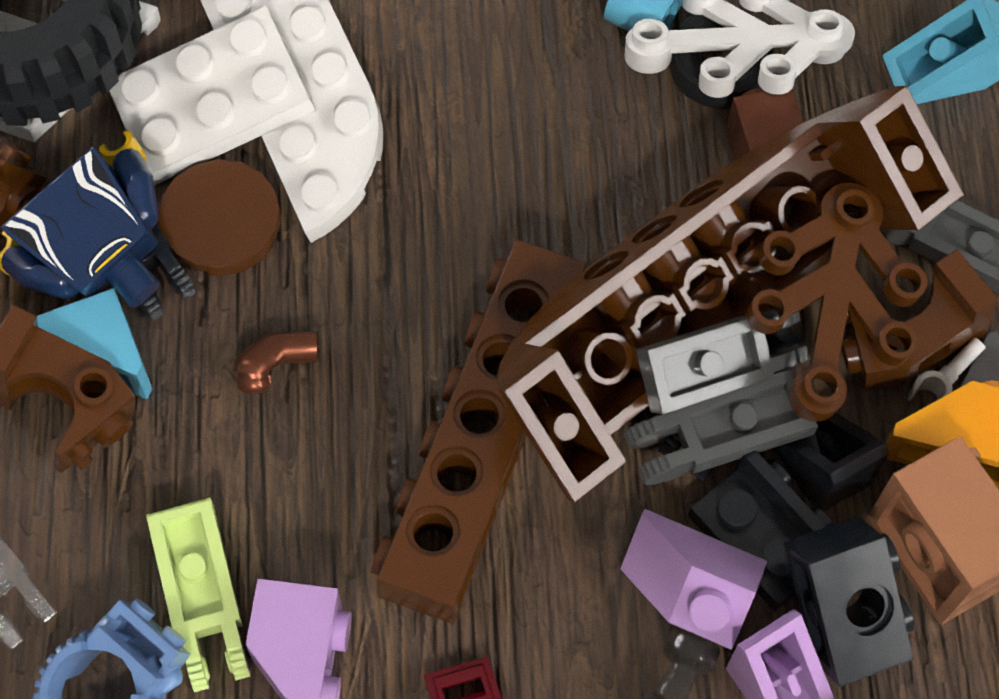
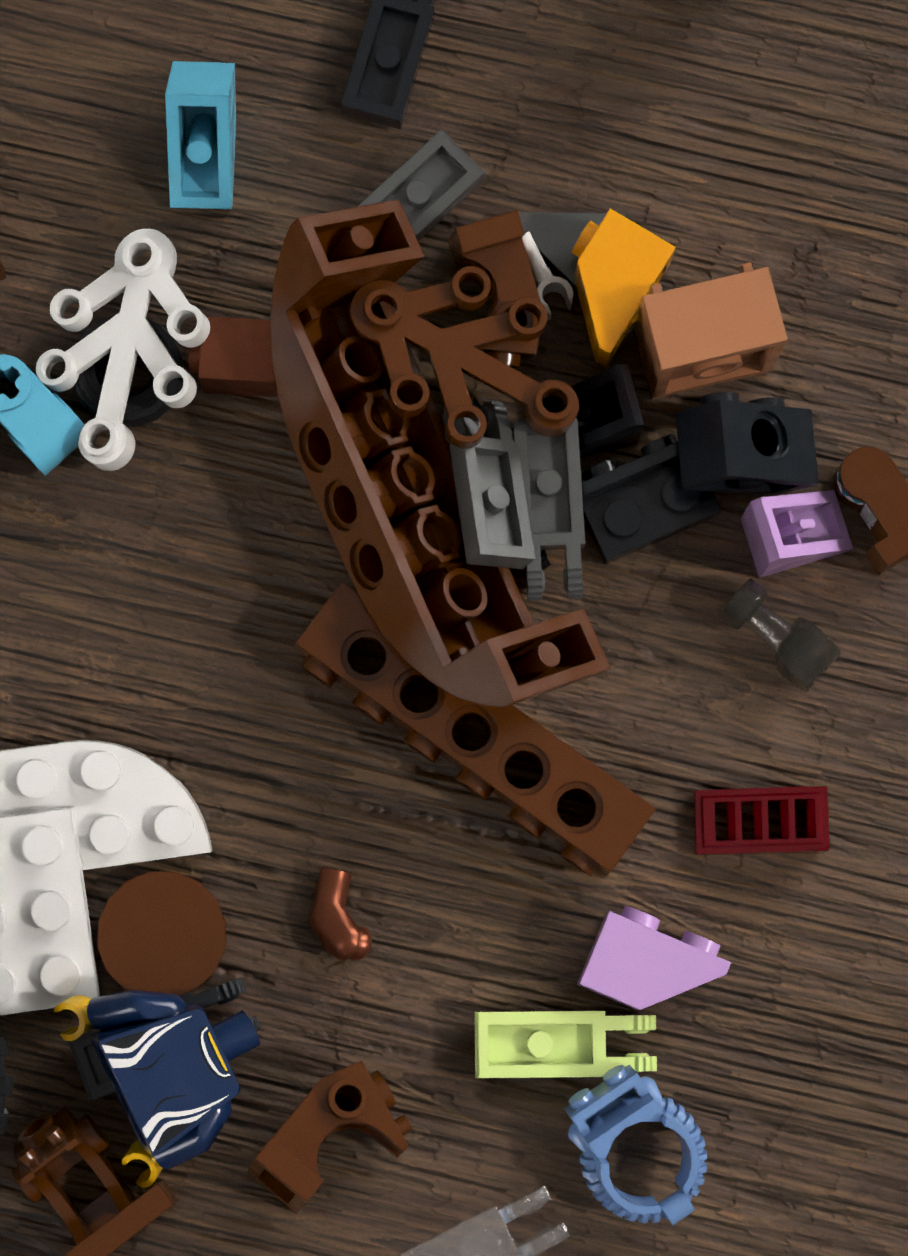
camera: 75 degrees left, 15 degrees up
medium azure slope [37,288,153,399] -> none
lavender slope [620,509,767,650] -> none

